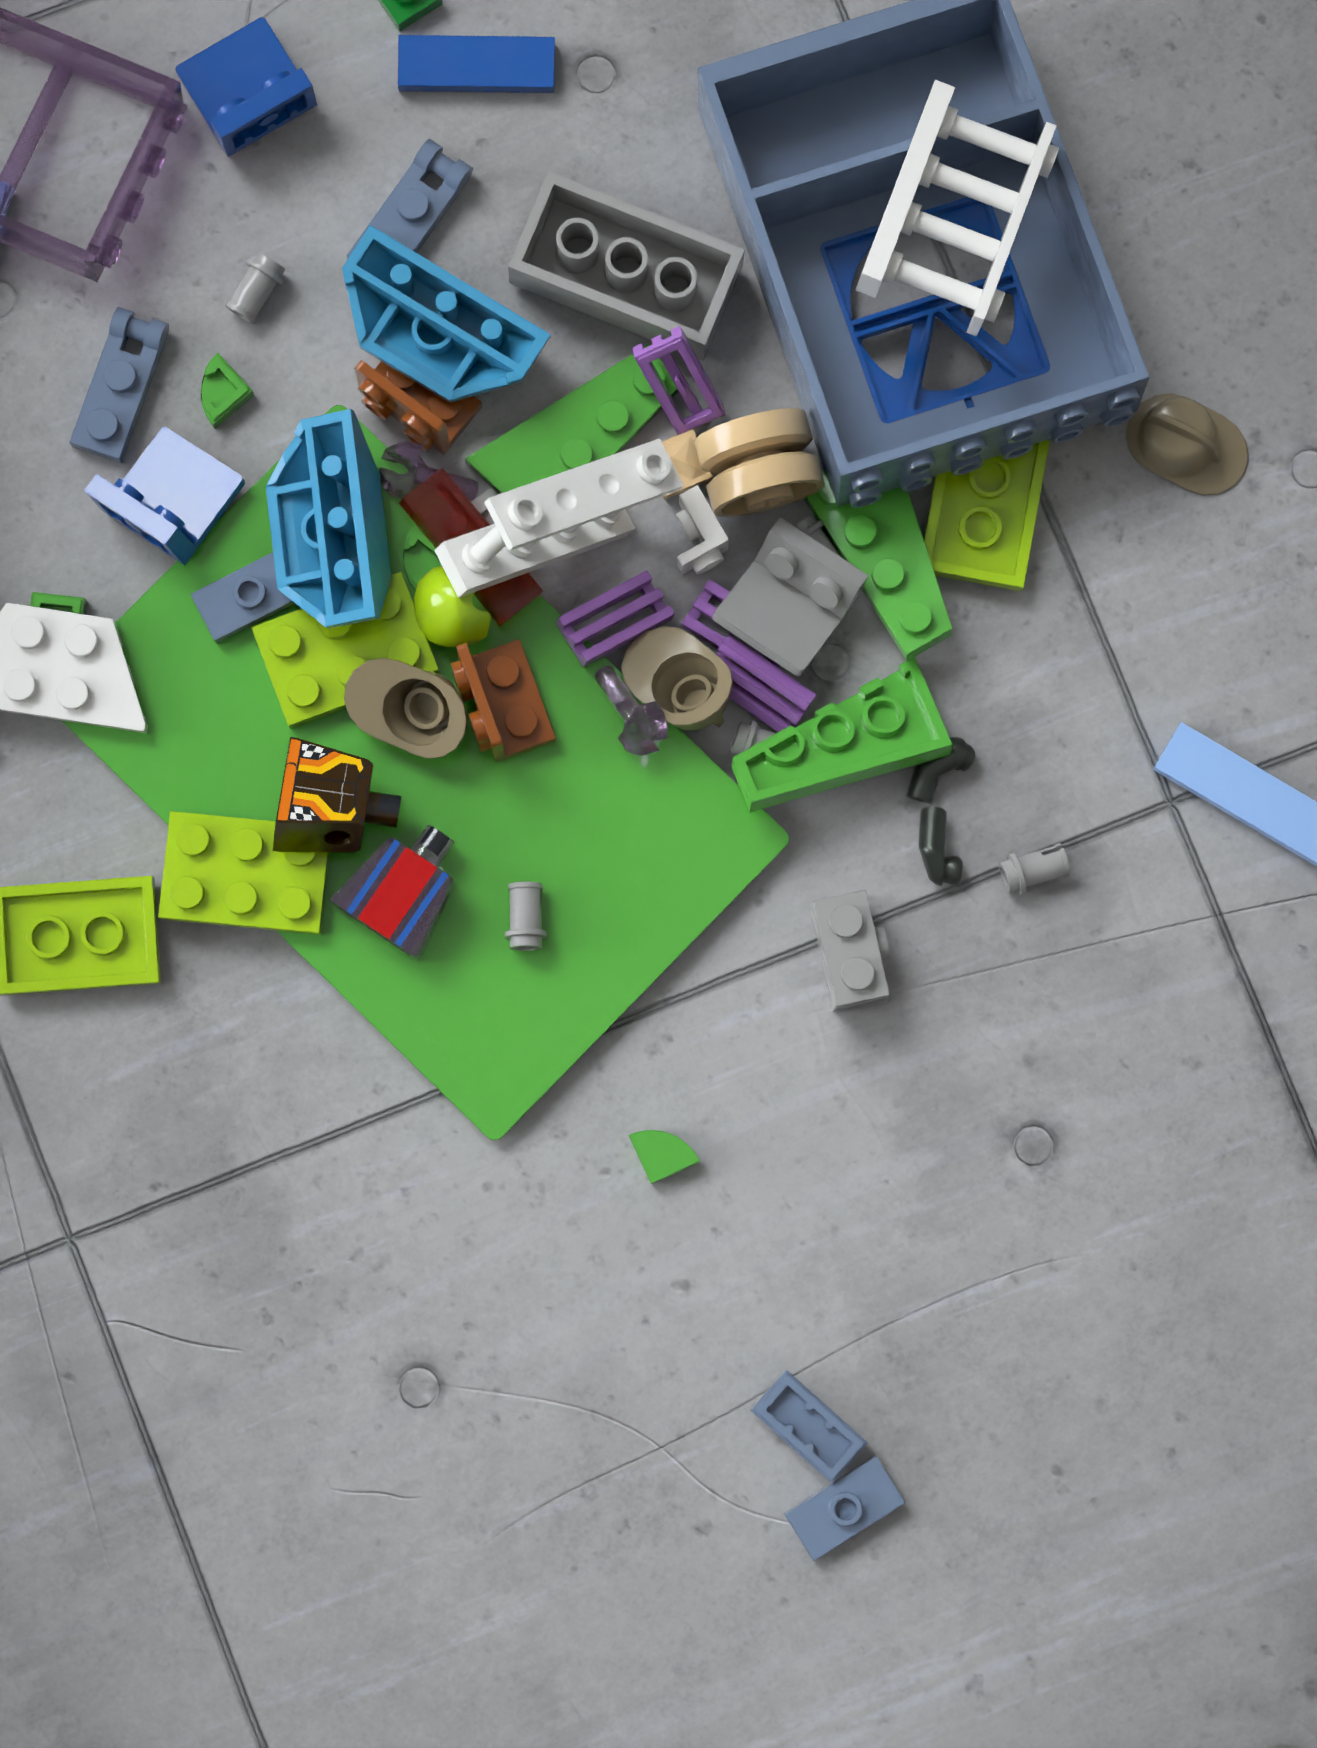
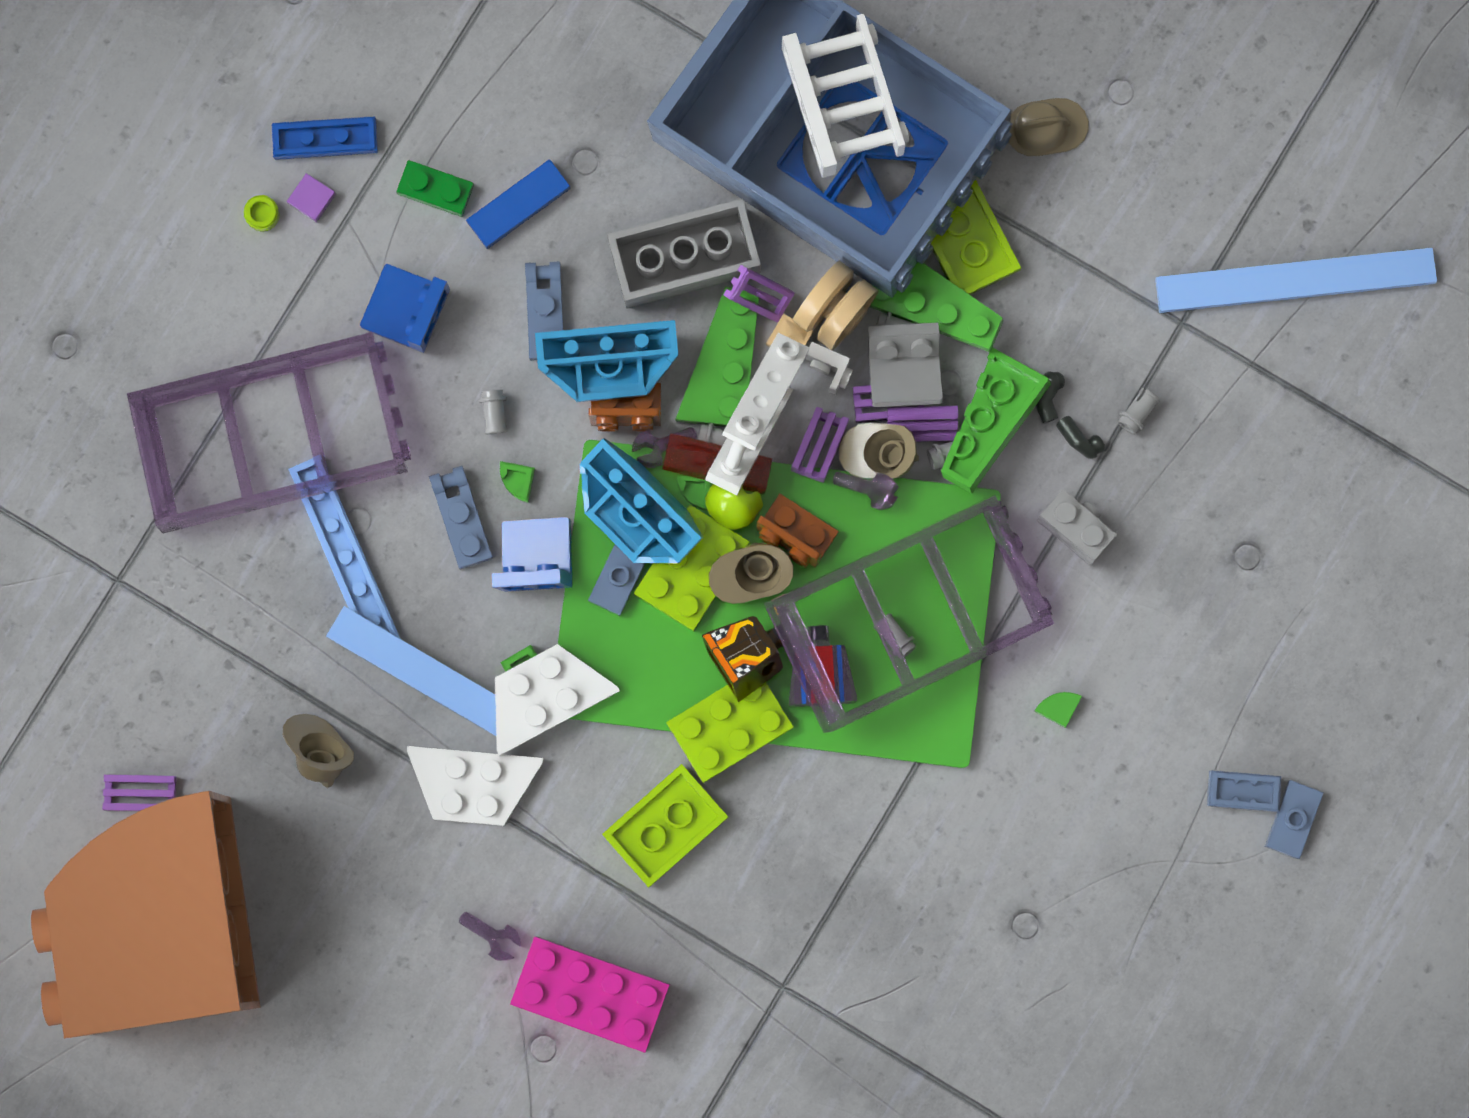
camera: 30 degrees left, 0 degrees up
none -> window [764,495,1054,733]

